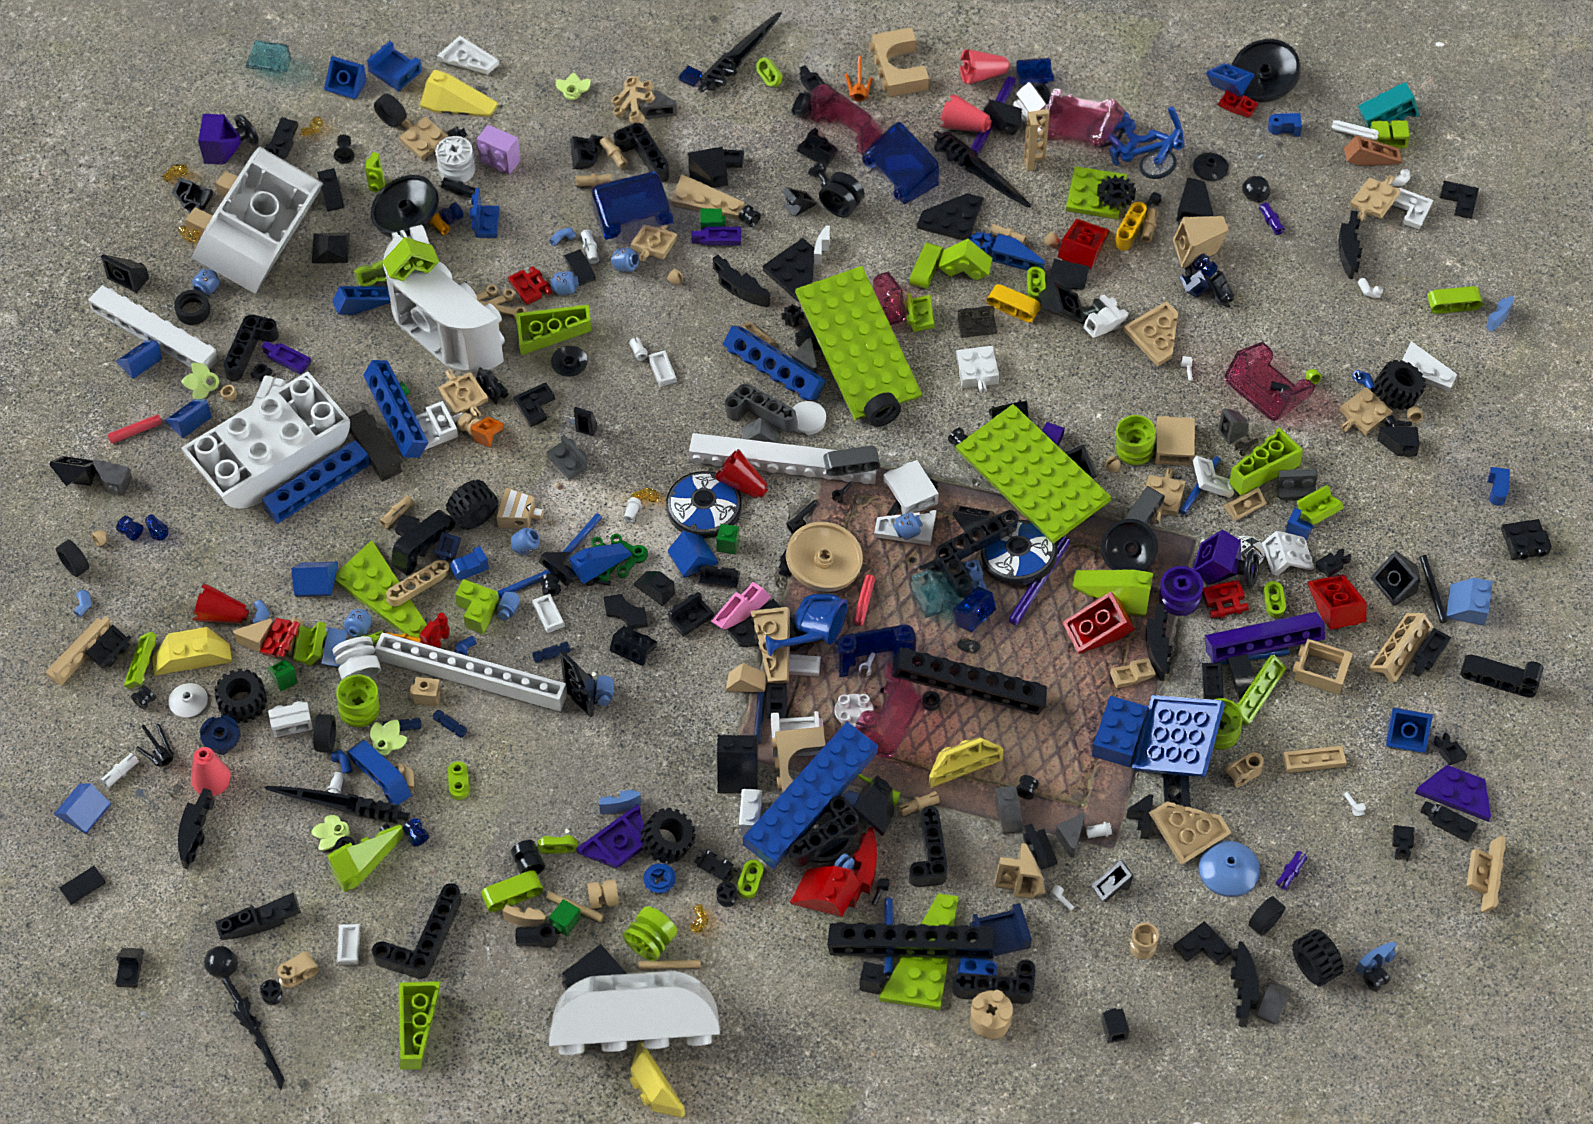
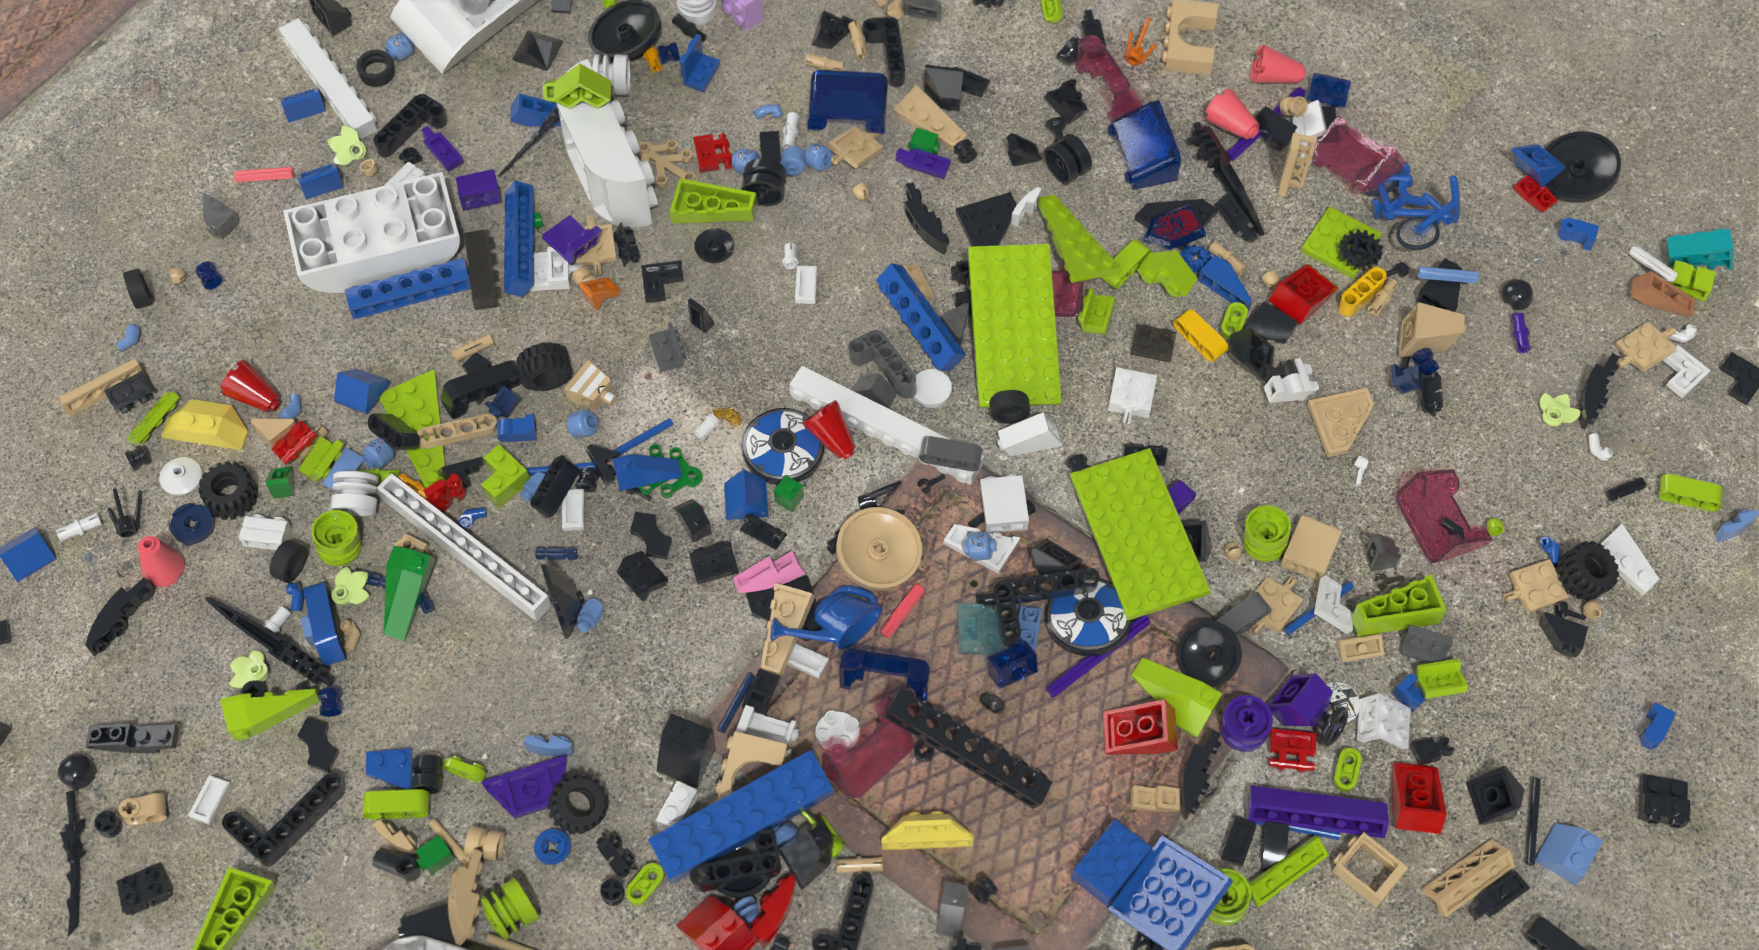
camera: 20 degrees right, 5 degrees up
black slope [50,456,96,486] -> none
clear blue cone [145,514,169,541] -> none
lime plate [448,761,469,800] -> none
clear yellow arm [690,904,709,933] -> none
tan slope [726,663,767,692] -> none
white hand [859,653,875,676] -> none
black dish [1193,152,1228,181] -> none
none -> black hinge [116,862,172,916]
none -> black tile [297,717,339,773]
none -> medium blue tile [301,616,315,646]
none -> blue wing [366,748,413,790]
none -> black beam [368,413,420,450]
none -> green wedge [384,546,435,641]
none -> black slope [437,457,484,489]
none -> tan slope [448,849,483,946]
none -> dark purple bracket [455,169,502,211]
none -> black sword [498,106,560,177]
none -> black beam [530,455,579,518]
none -> dark purple bracket [542,215,602,264]
none -> black wheel [741,158,787,206]
none -> medium blue head [780,146,806,176]
none -> white slope [997,412,1062,456]
none -> lime wing [1037,194,1121,283]
none -> clear blue tile [1143,205,1206,250]
none -> black hinge [1215,192,1258,243]
none -> tan wheel [1280,97,1307,116]
none -> medium blue axle [1418,266,1479,283]
none -> yellowish green plate [1539,393,1581,426]
none -> black axle [1606,477,1647,501]

